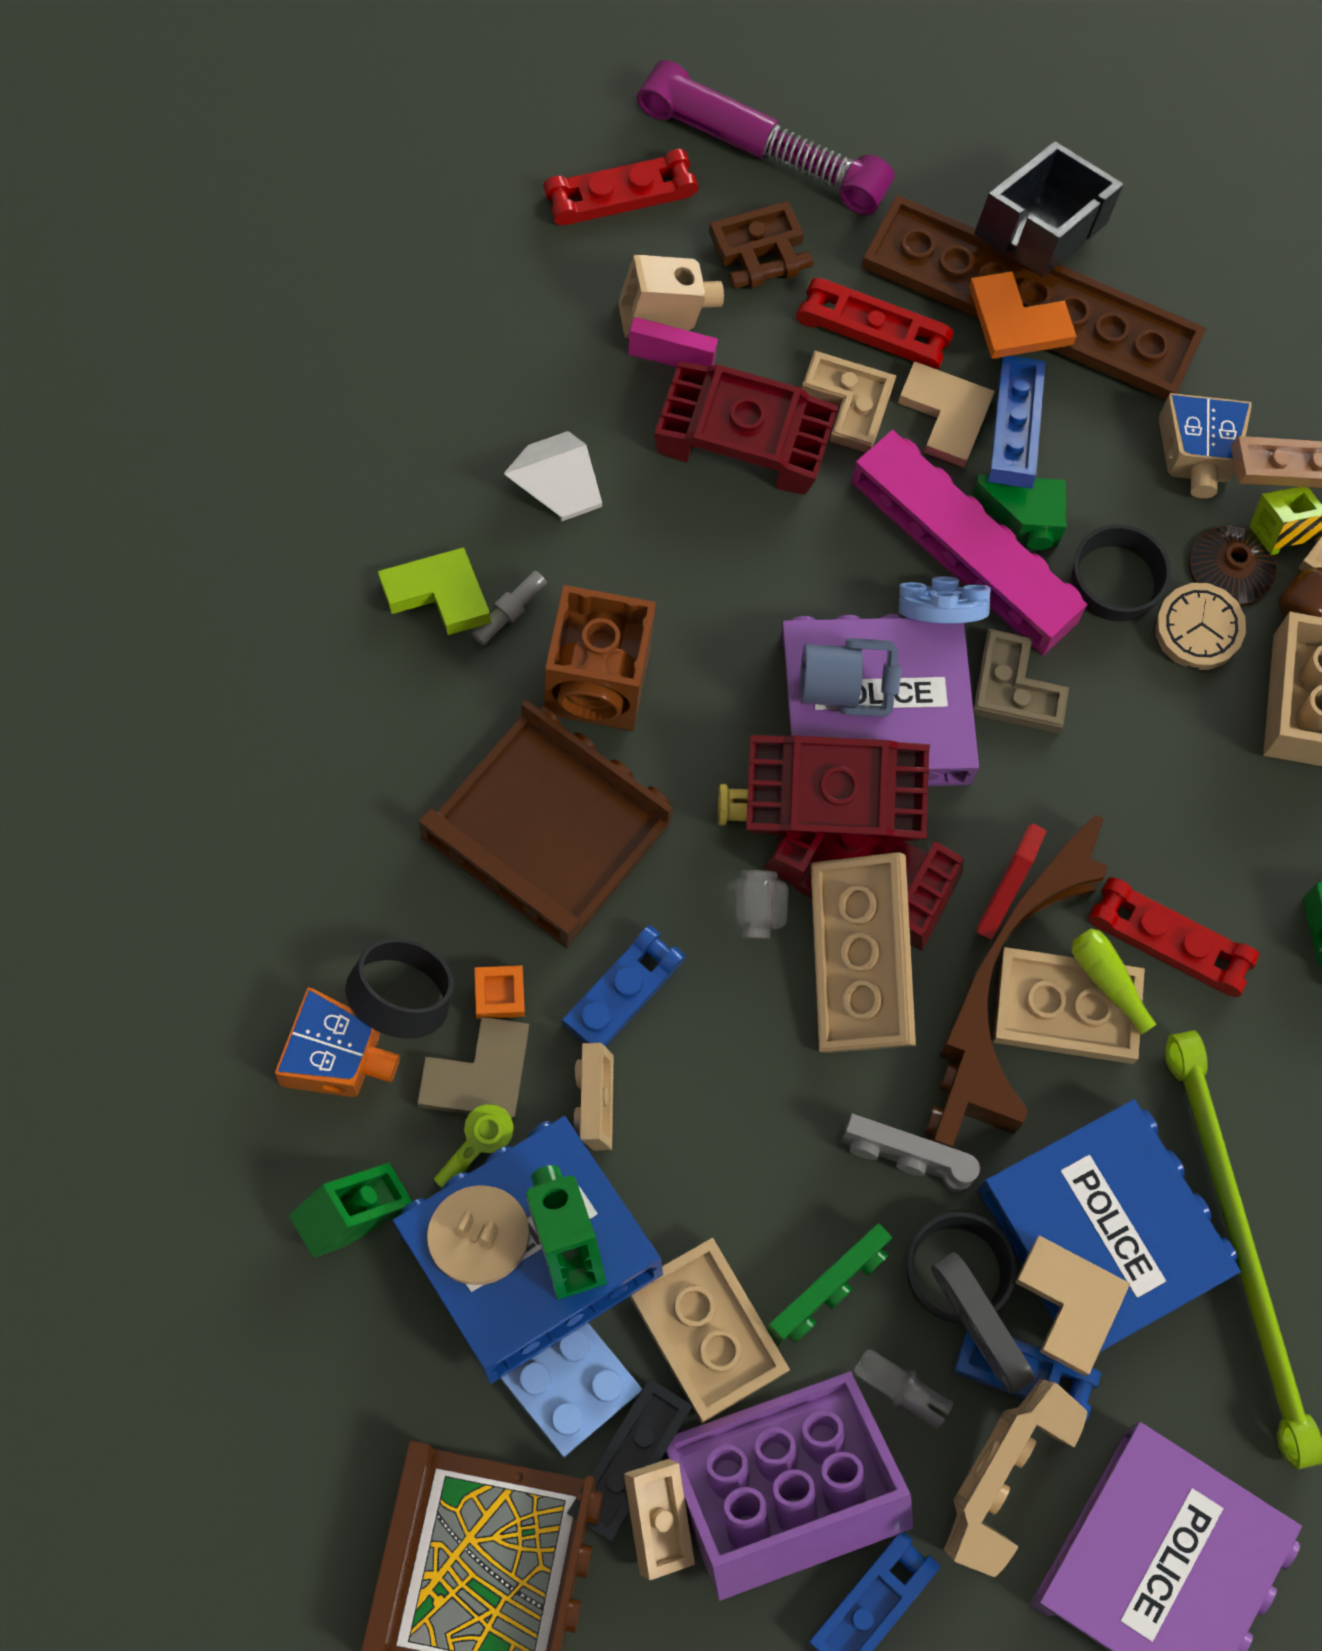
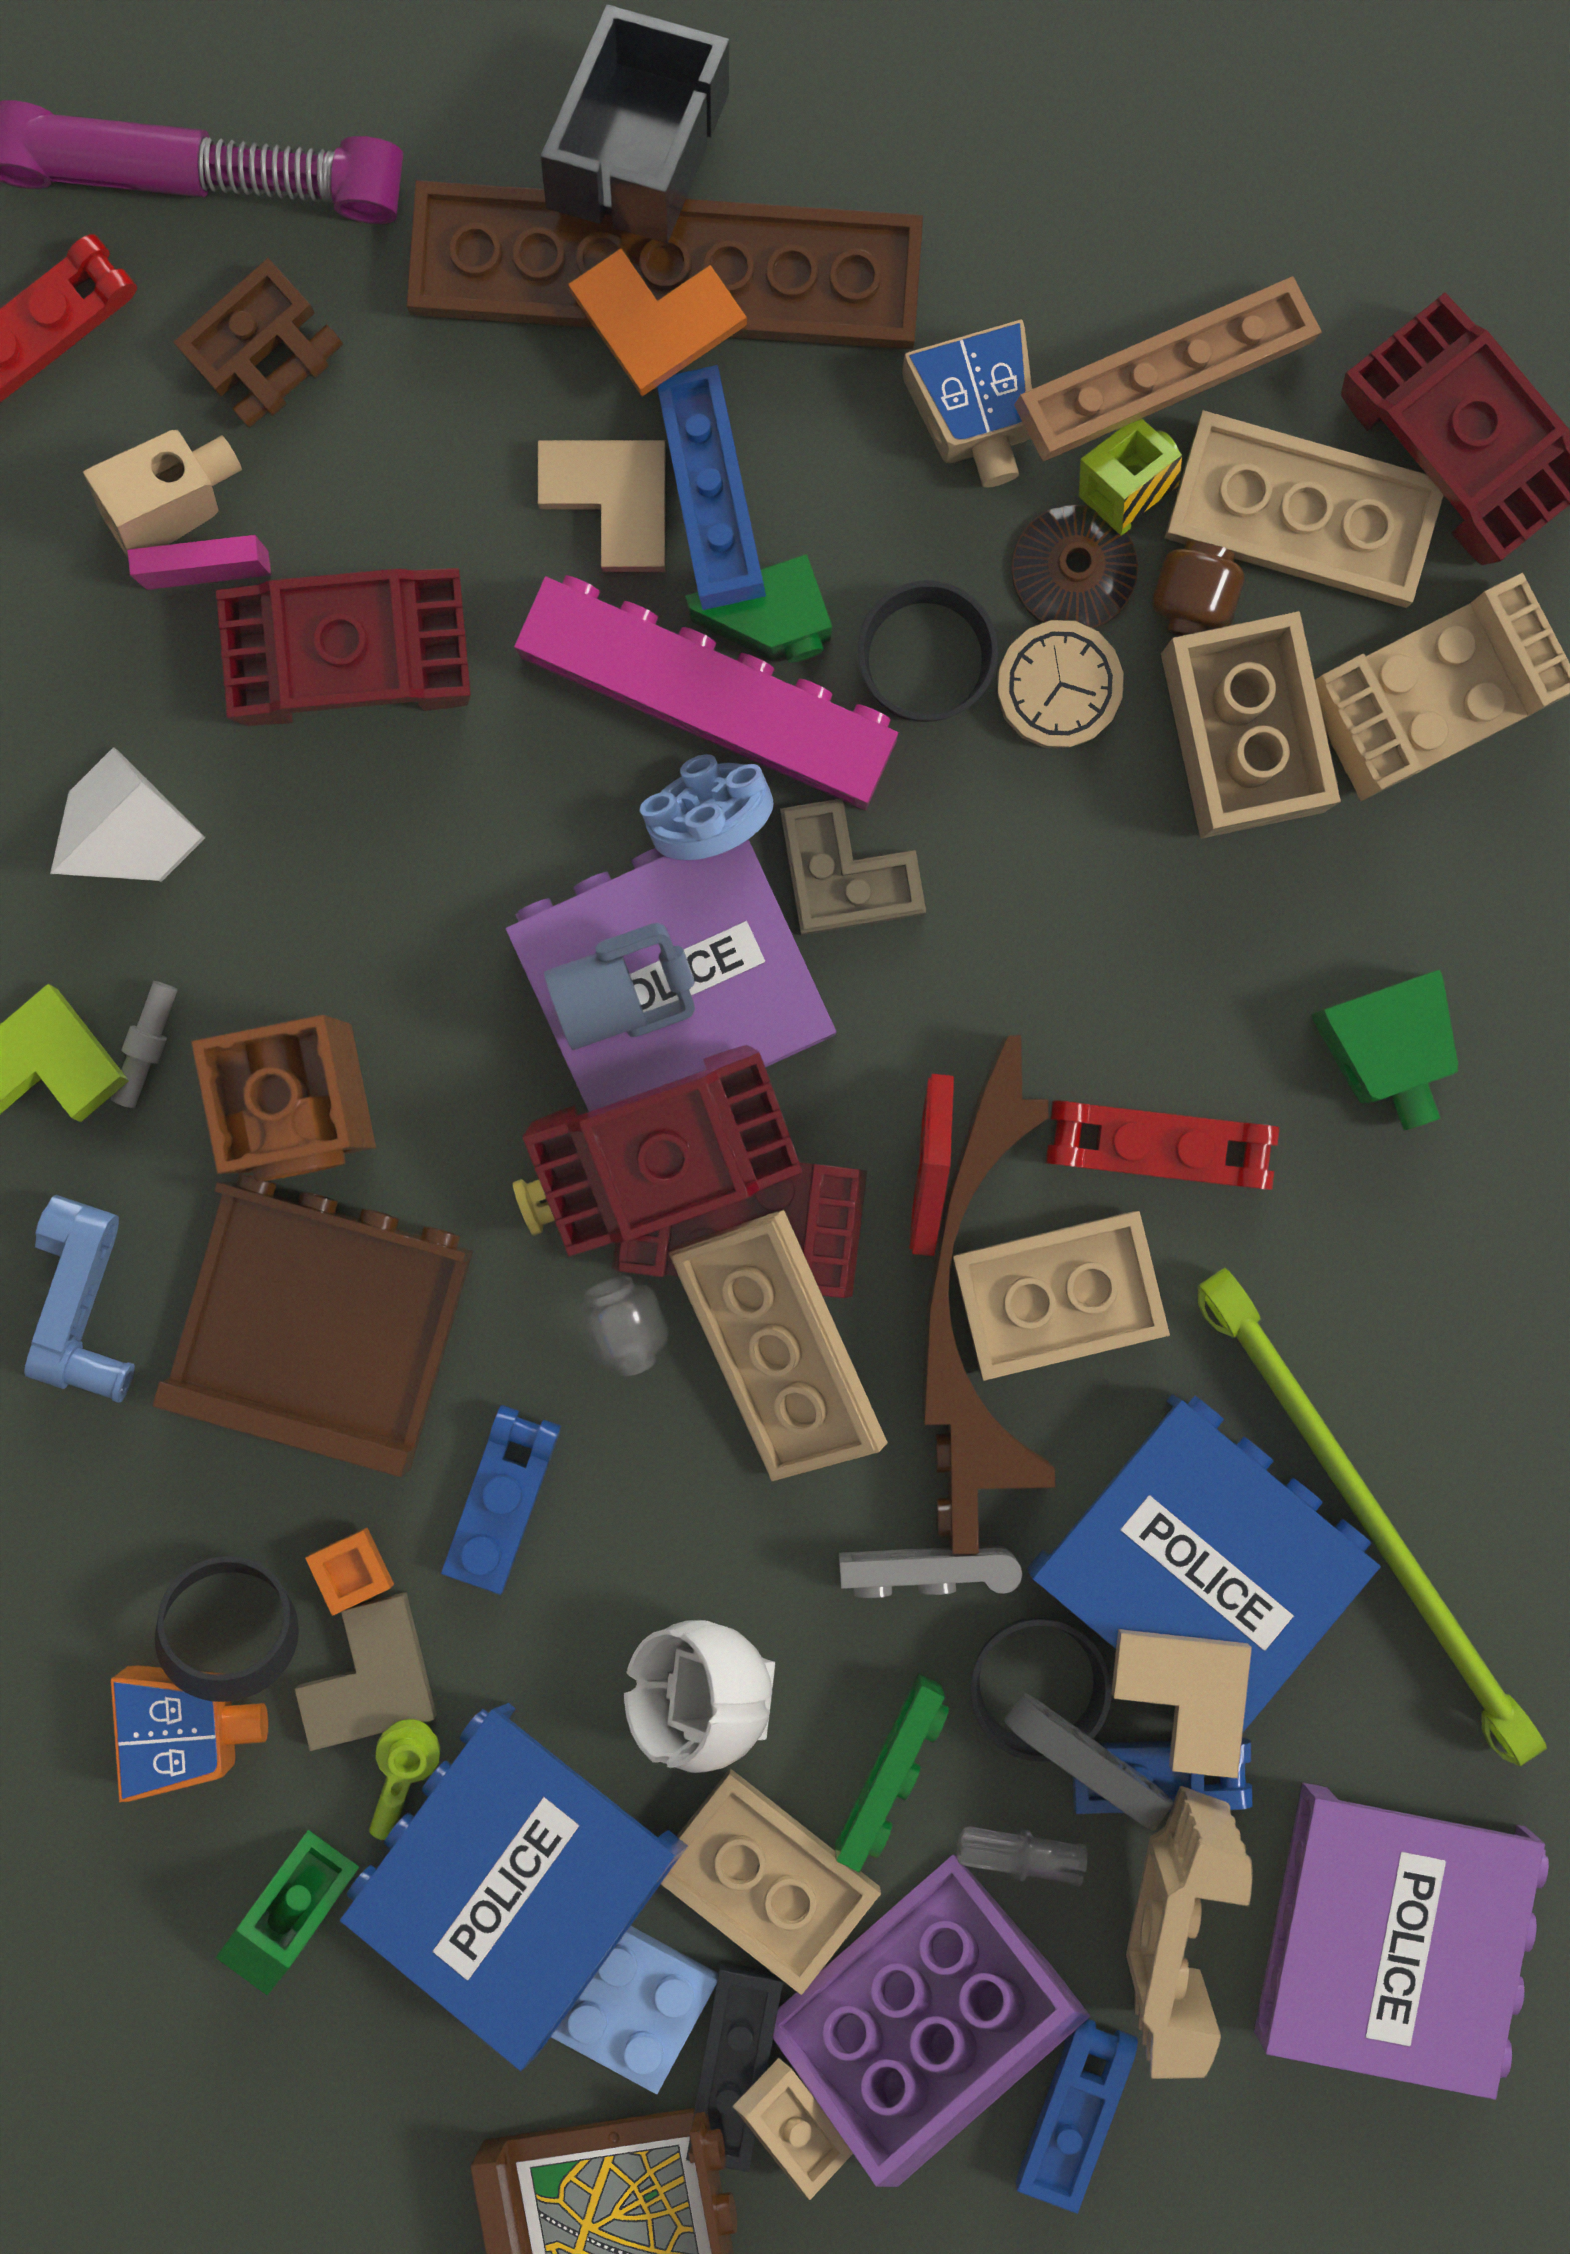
camera: 15 degrees left, 20 degrees up
tan piece [427,1185,530,1285] -> none
green torso [525,1165,607,1300] -> none
tan plate [574,1043,614,1151] -> none
red plate [796,278,953,370] -> none
tan tile [802,350,896,453] -> none
lime piece [1071,928,1157,1035] -> none
none -> medium blue beam [24,1195,135,1403]
none -> white piece [624,1620,775,1773]

